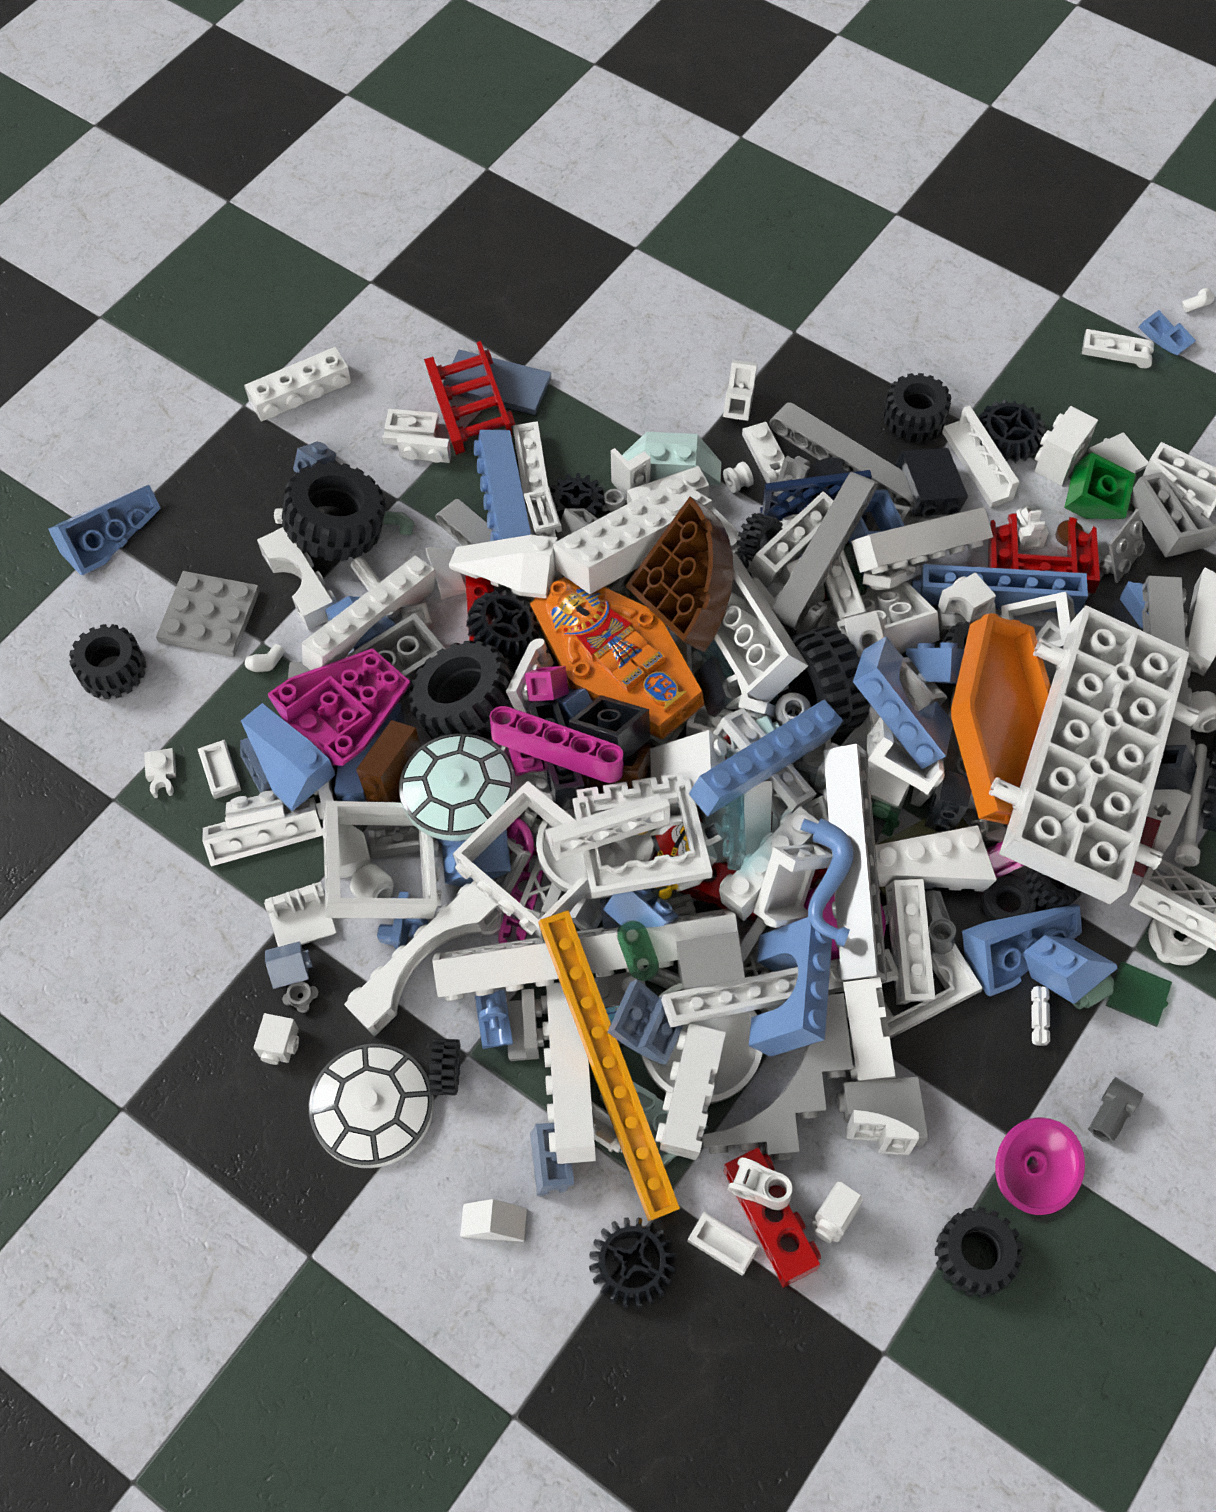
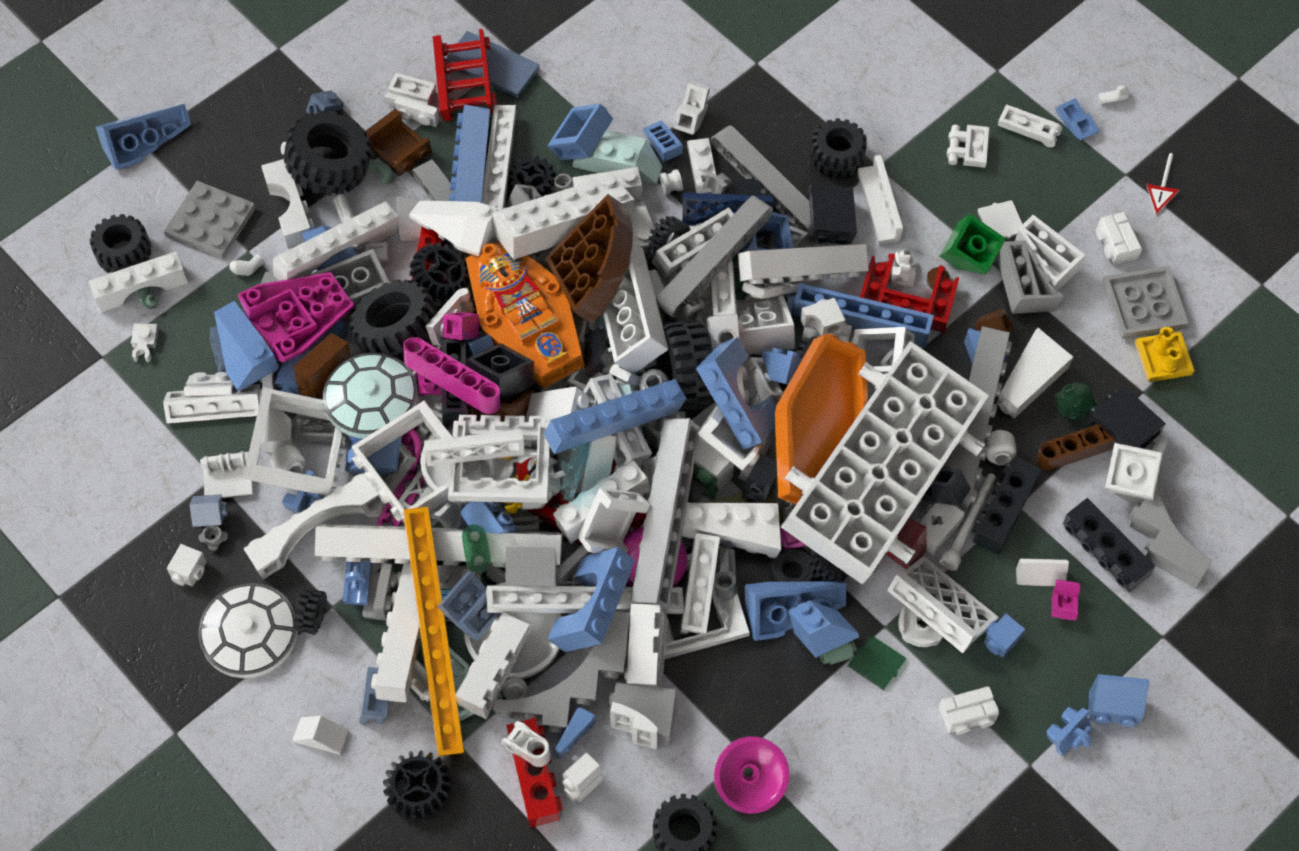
camera: 10 degrees right, 0 degrees up
white tile [198,740,241,799] -> none
white brick [244,347,351,422] -> none
white tile [524,488,562,536] -> none
white panel [611,448,651,494] -> none
white tile [687,1212,759,1276] -> none
medium blue animal [800,818,854,947] -> none
black gear [978,399,1045,464] -> none
white axle [1031,986,1050,1046] -> none
white brick [1035,406,1098,486] -> none
dark grey piece [1088,1077,1144,1144] -> none
light grey hinge [1099,509,1145,583] -> none
none -> white arch [89,251,188,313]
none -> sand green arm [137,286,158,309]
none -> reddish brown panel [365,108,432,176]
none -> white plate [502,677,527,700]
none -> medium blue window [547,104,613,161]
none -> medium blue slope [555,707,596,759]
none -> medium blue slope [643,120,683,162]
none -> white plate [947,125,989,168]
none -> reddish brown panel [974,308,1014,333]

